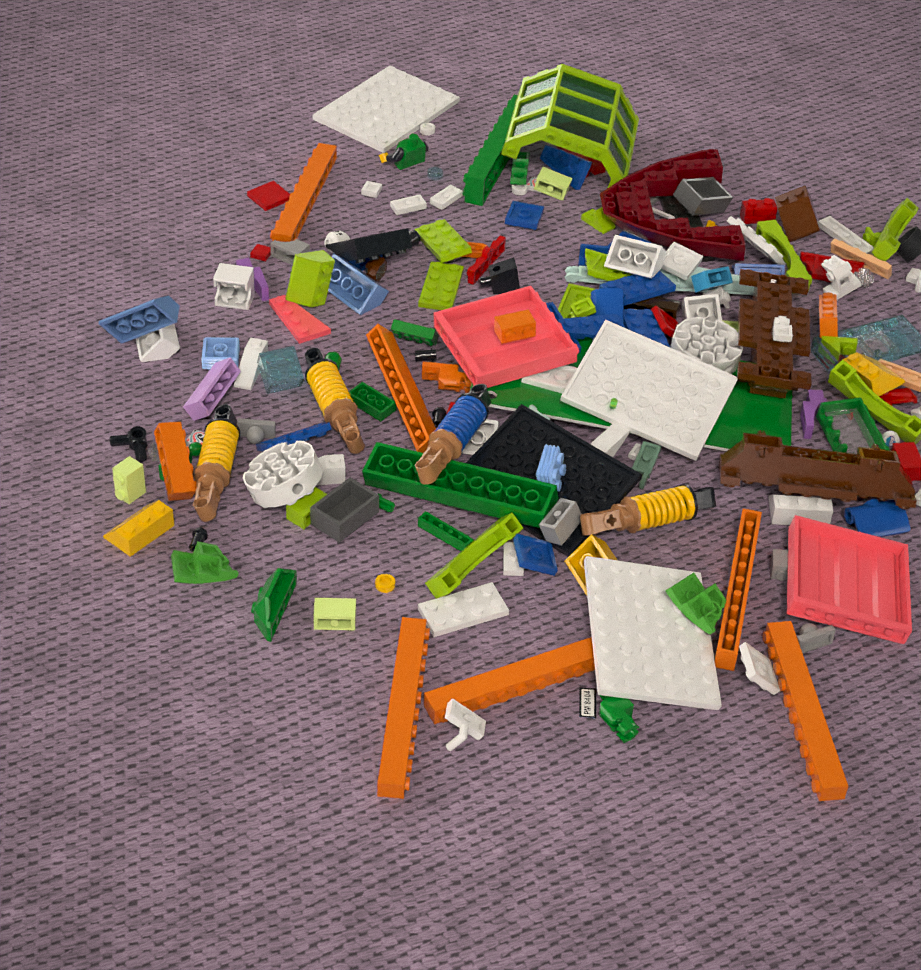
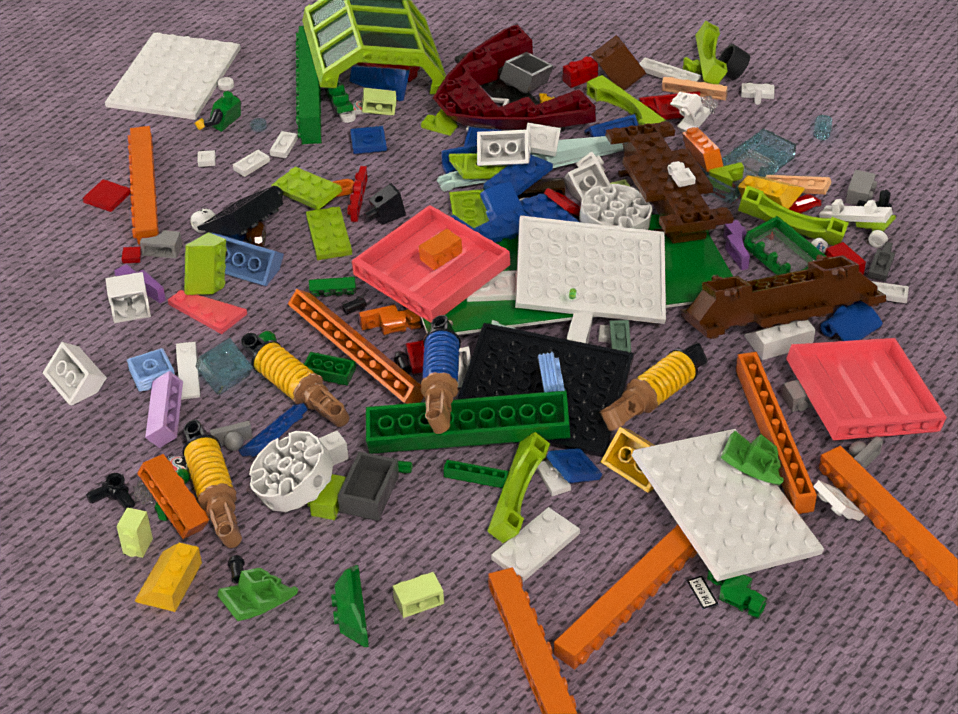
camera: 20 degrees left, 0 degrees up
medium blue slope [98,296,180,343] -> none
yellow tile [375,574,395,593] -> none
white plate [445,699,486,751] -> none
light grey brick [539,498,581,546] -> none
lime bracket [569,297,596,318] -> none
dark azure brick [691,266,733,293] -> none
white plate [727,216,786,265] -> none

